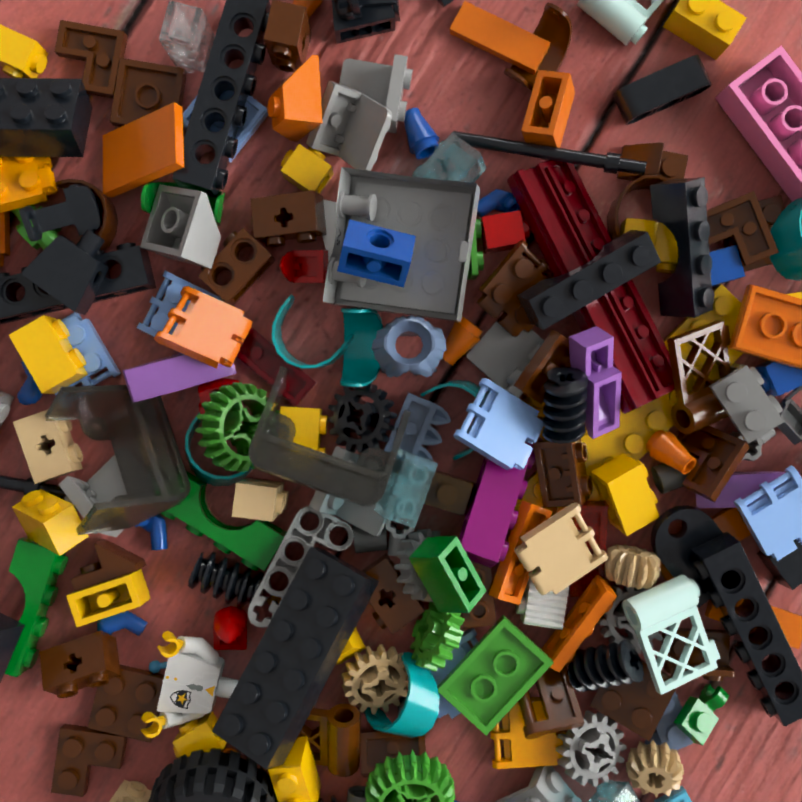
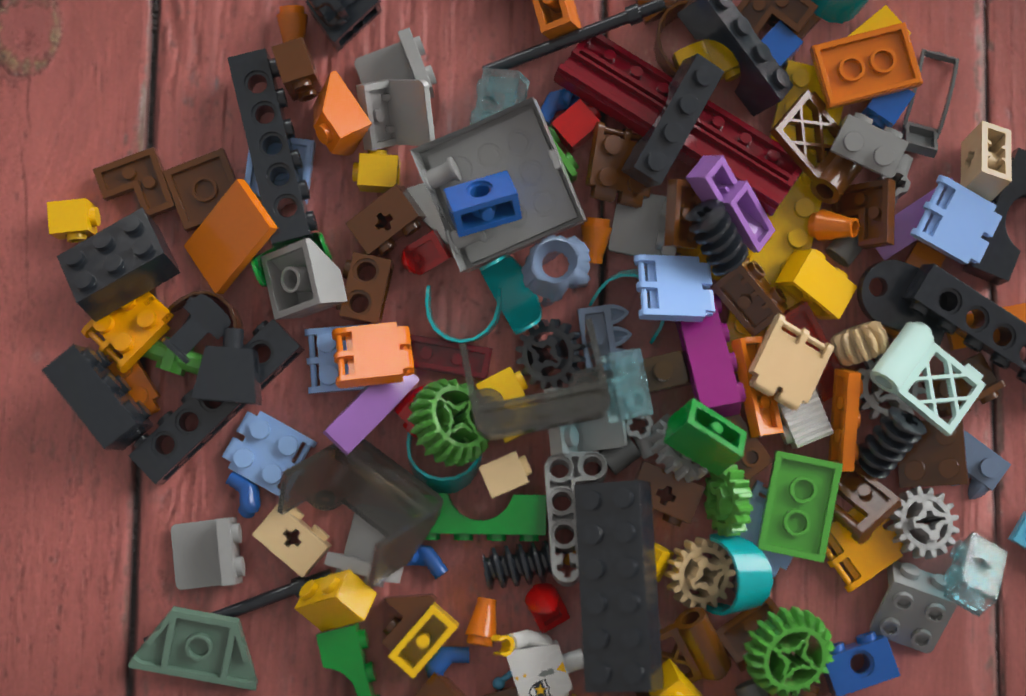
camera: 30 degrees left, 5 degrees down
yellow brick [9,315,88,394] -> none
clear brick [159,0,215,73] -> none
blue cone [404,108,440,159] -> none
tan gear [626,739,684,798] -> none
green plate [673,684,729,746] -> none
none -> orange cone [465,597,497,648]

